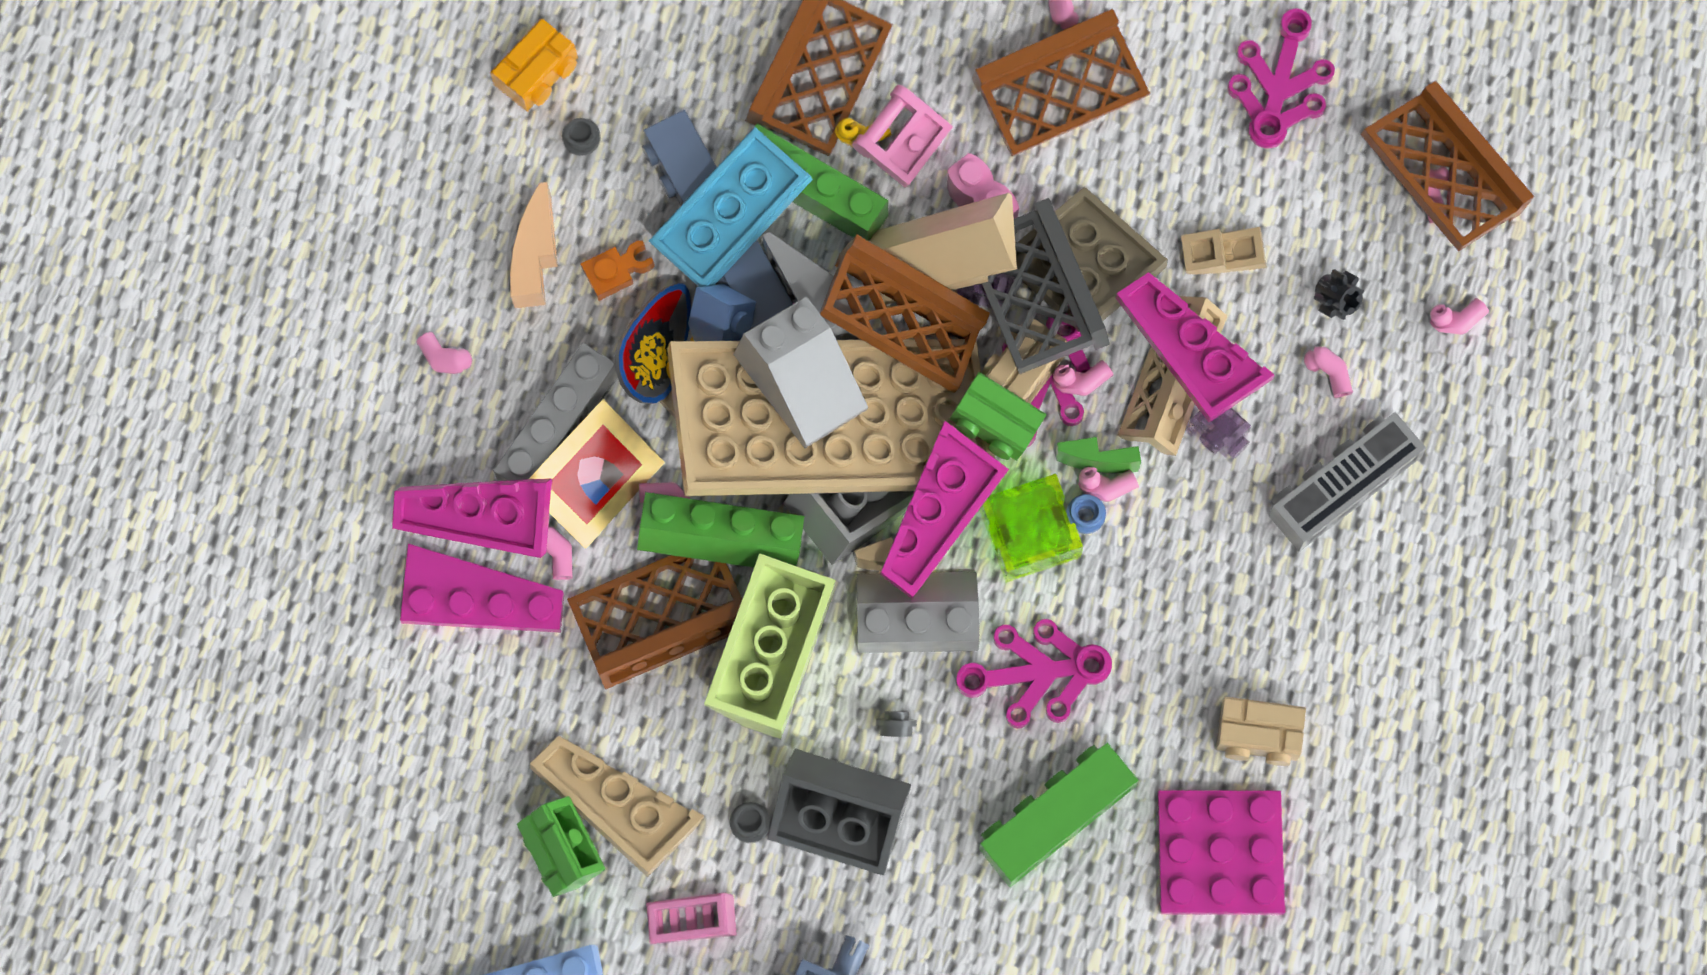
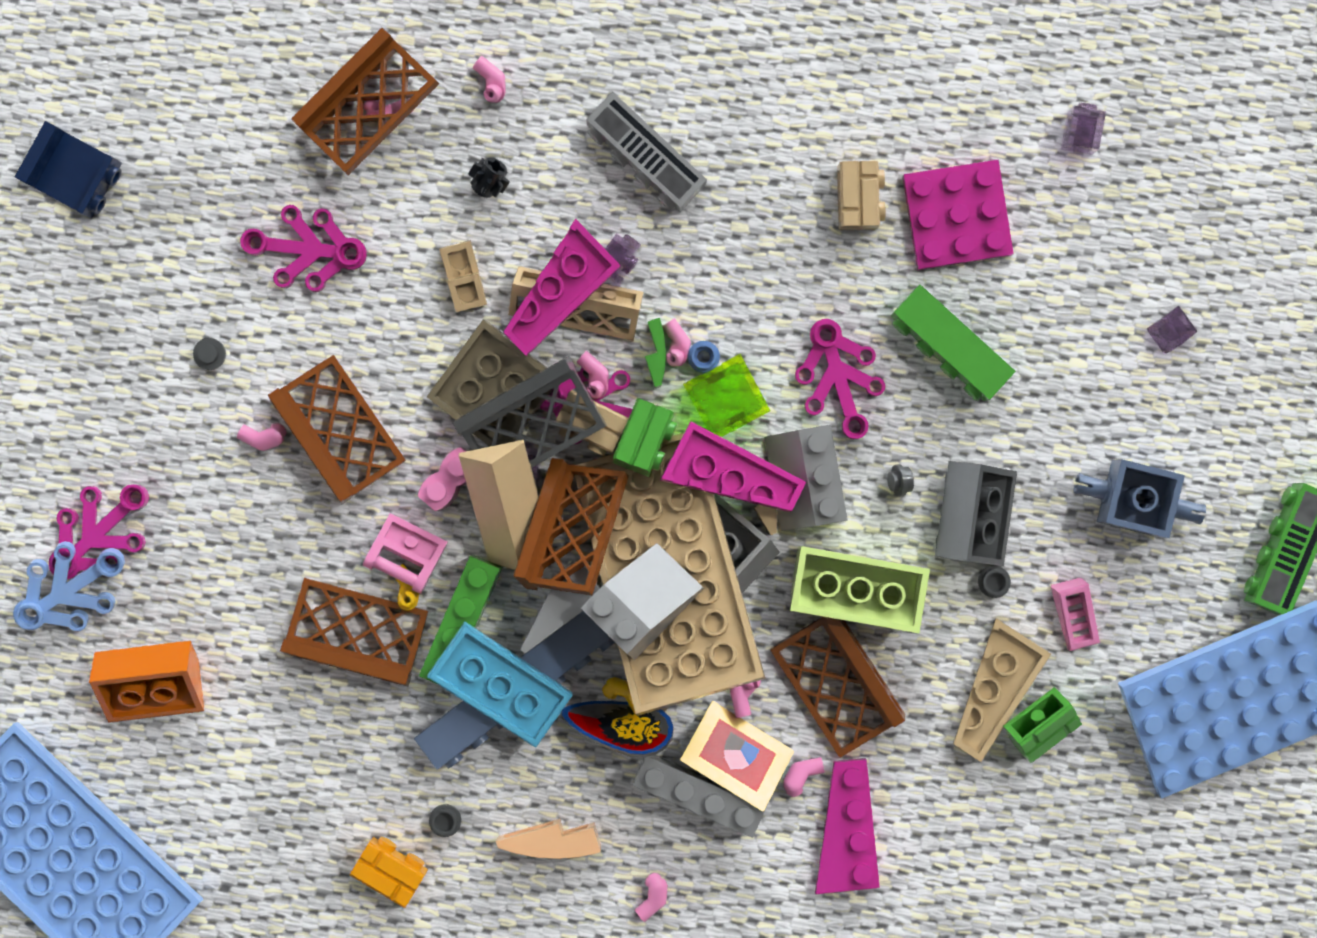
camera: 105 degrees left, 15 degrees up
dark pink wing [392,478,552,558] -> none
orange plate [580,240,655,301] -> none
bright green brick [637,492,804,568] -> none
medium blue slope [688,284,756,341] -> none
bright pink arm [1304,346,1353,398] -> none

